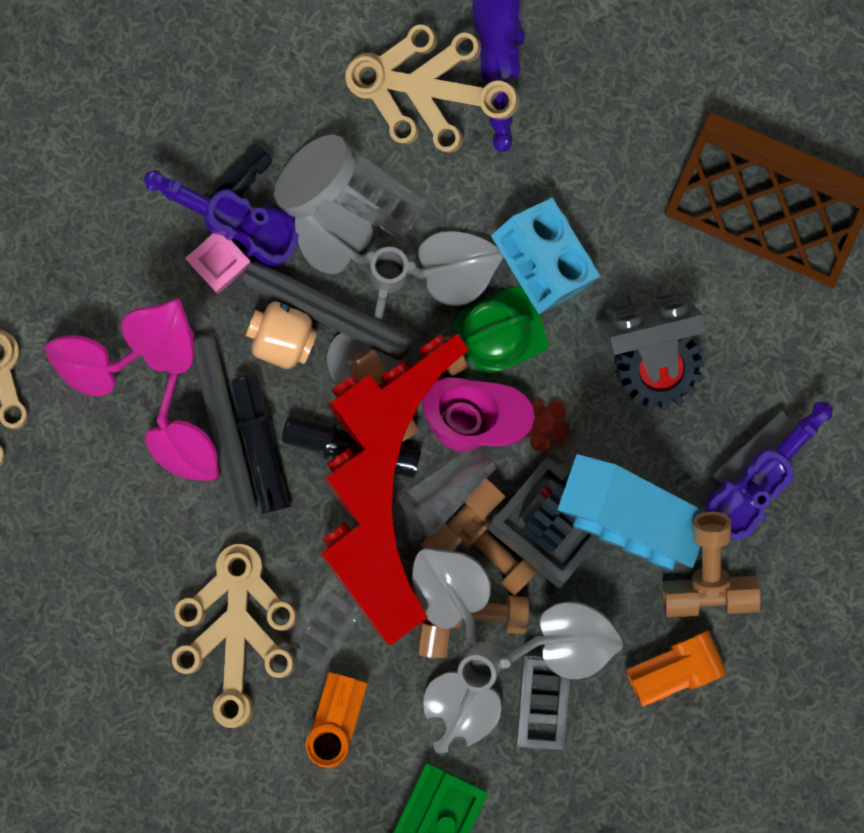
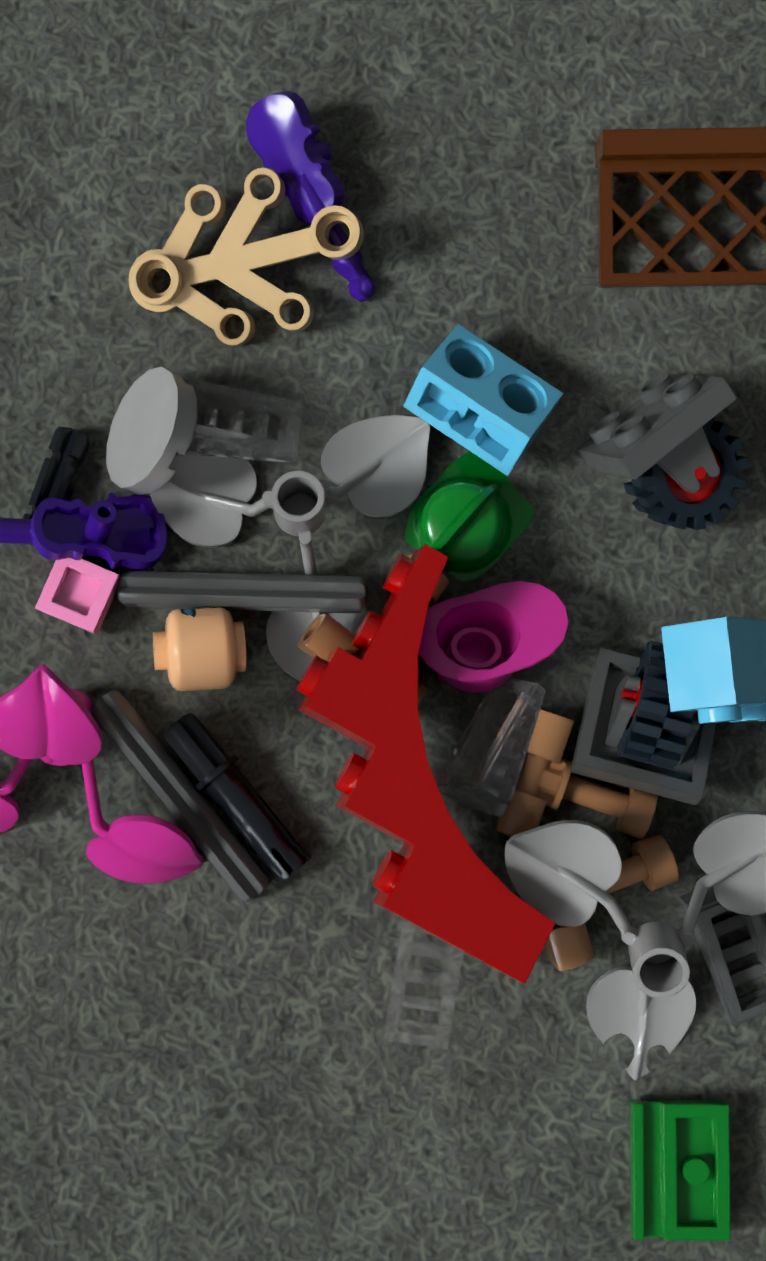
camera: 25 degrees left, 0 degrees up
tan plant [172,544,298,728] -> none
black axle [282,417,421,479] -> none
orange piece [306,672,368,769] -> none
clear red plant [525,398,569,452] -> none

